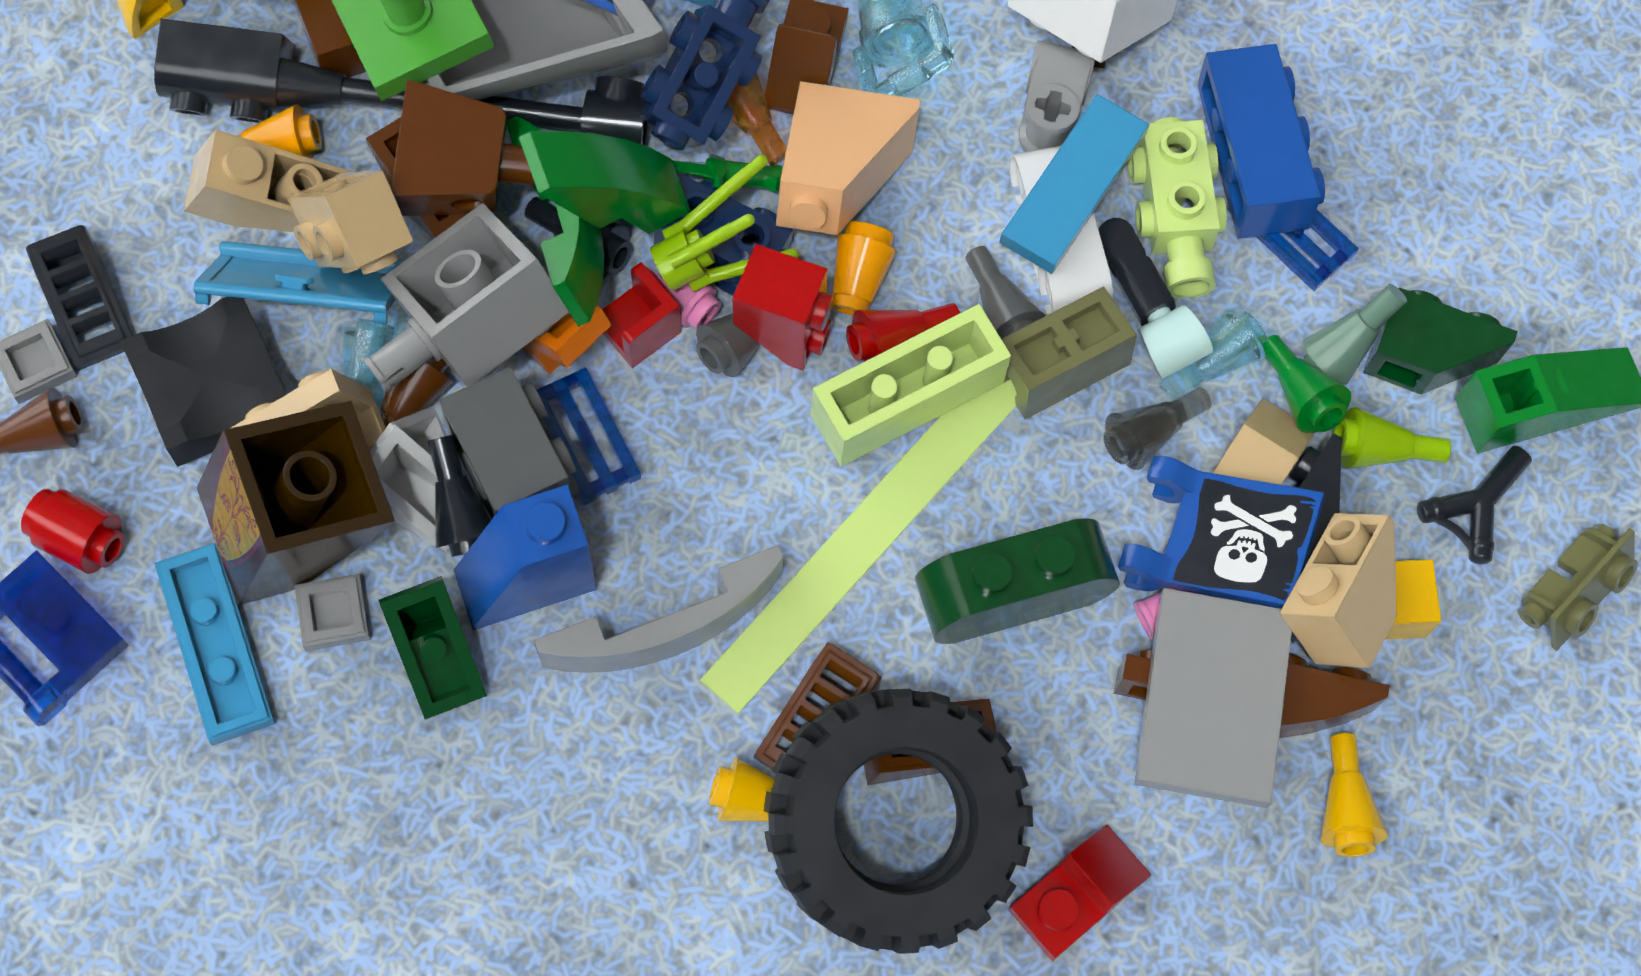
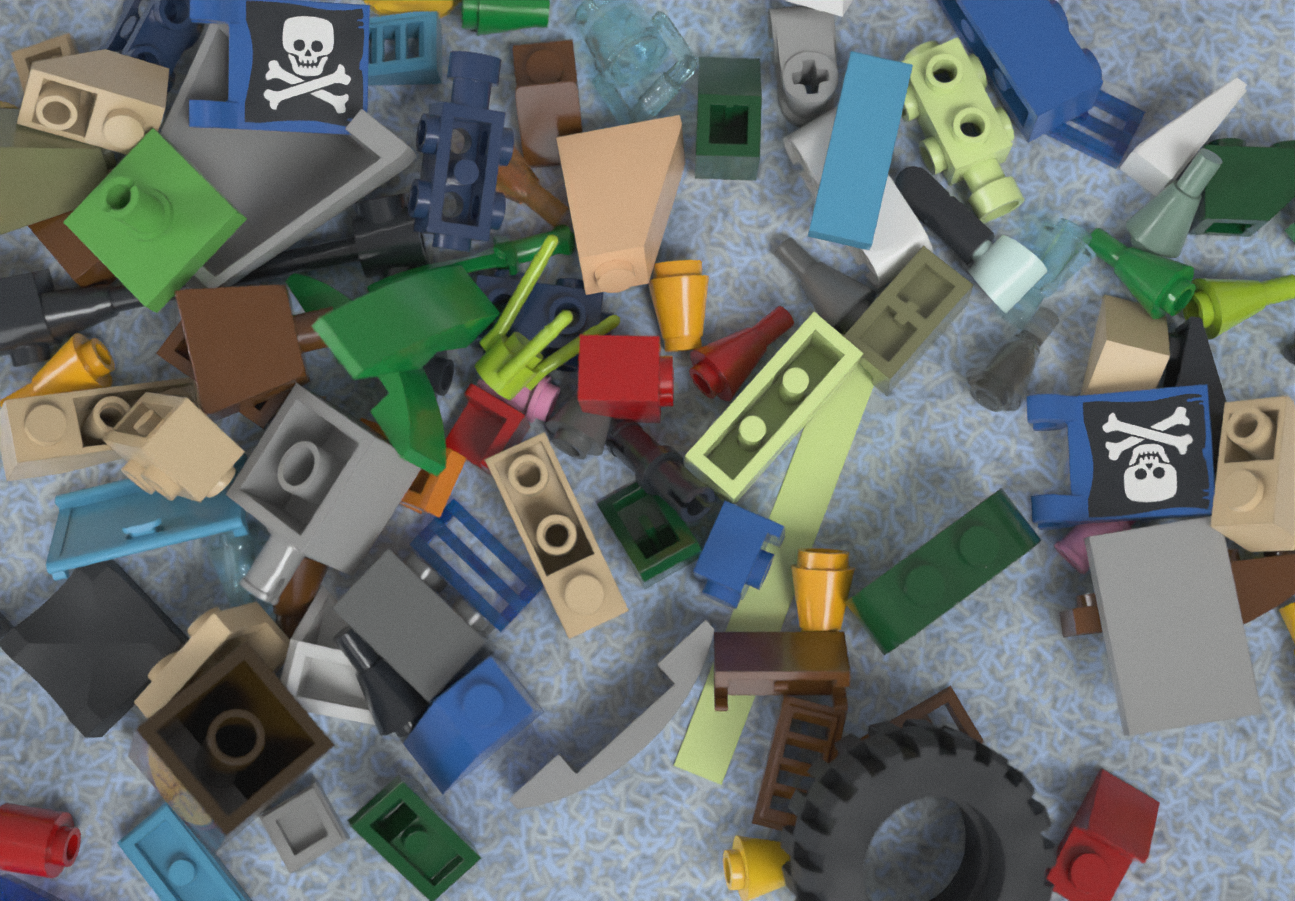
camera: 10 degrees left, 10 degrees up
none -> tan slope [485,432,629,639]
none -> dark green slope [597,482,702,589]
none -> black pin [606,419,715,523]
none -> blue brick [693,501,785,609]
none -> dark green slope [695,57,762,181]
none -> reddish brown hinge [714,632,851,711]
none -> light orange cone [791,548,855,632]
none -> white slope [1120,78,1247,196]

